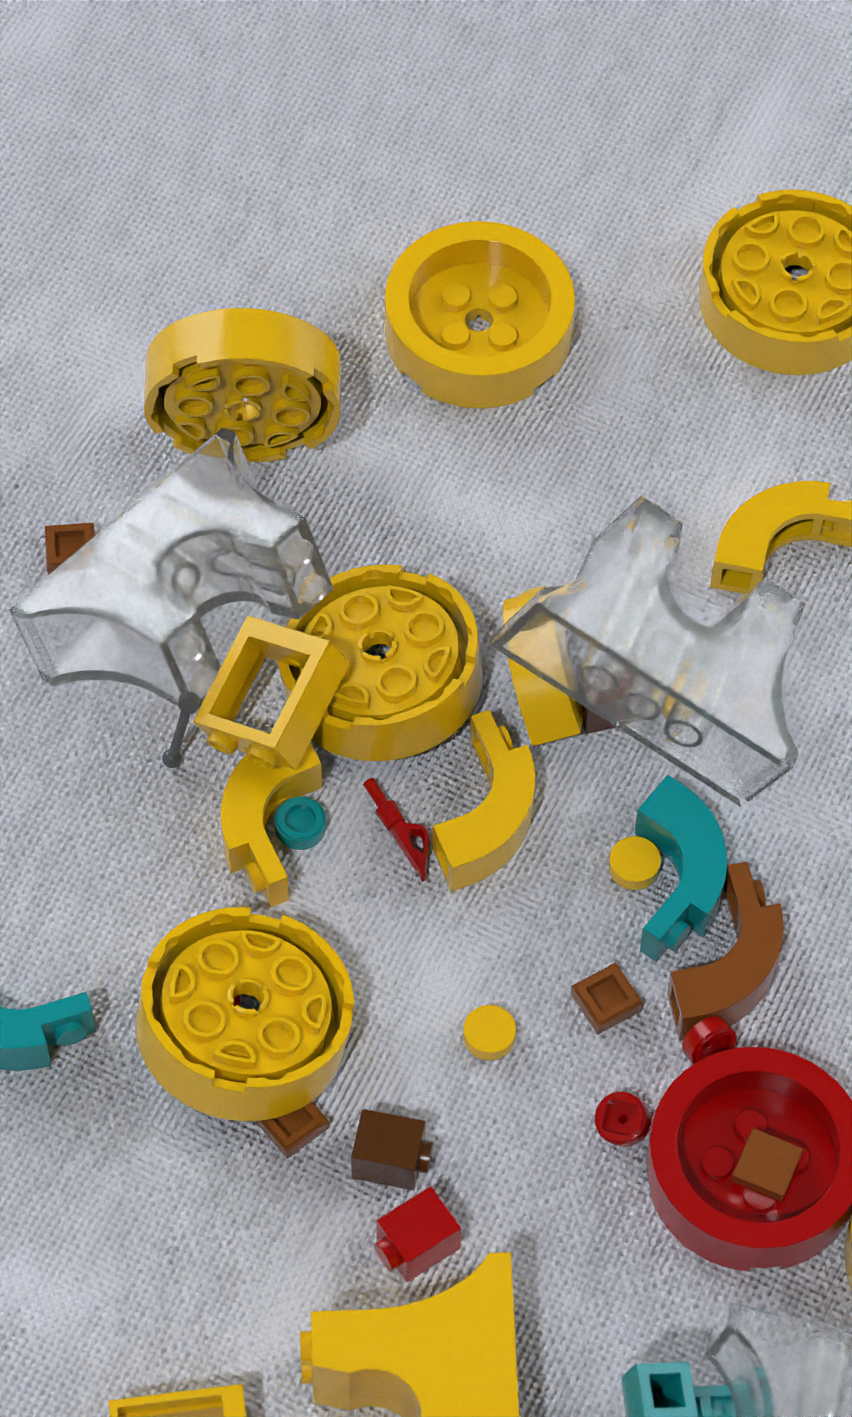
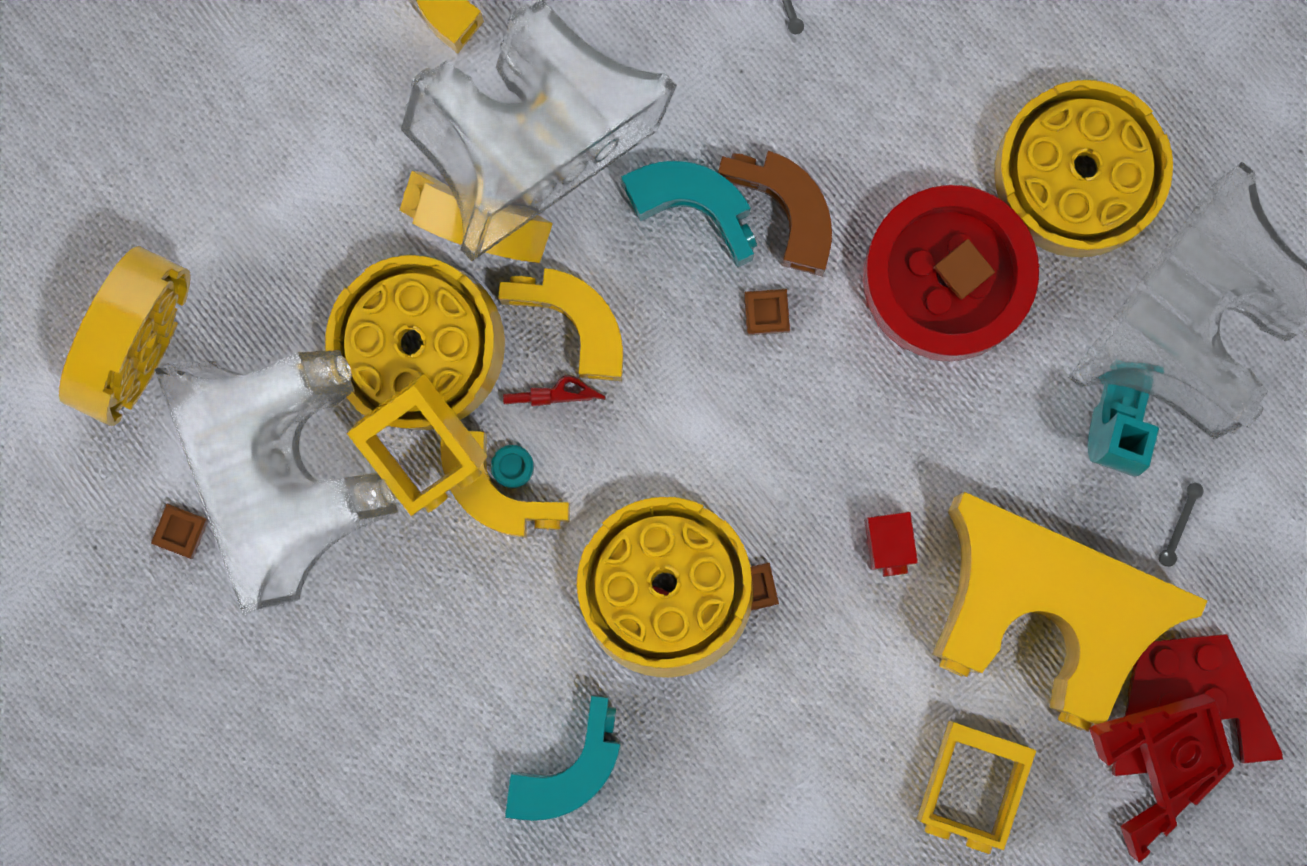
camera: 60 degrees left, 25 degrees up
dark grey hinge [162,691,199,768] -> none
reddish brown brick [351,1109,434,1191] -> none
yellow brick [385,221,575,409] -> none
yellow tile [463,1005,516,1061] -> none
red tile [595,1091,651,1147] -> none
yellow tile [609,836,661,890] -> none
red tile [682,1016,737,1064] -> none

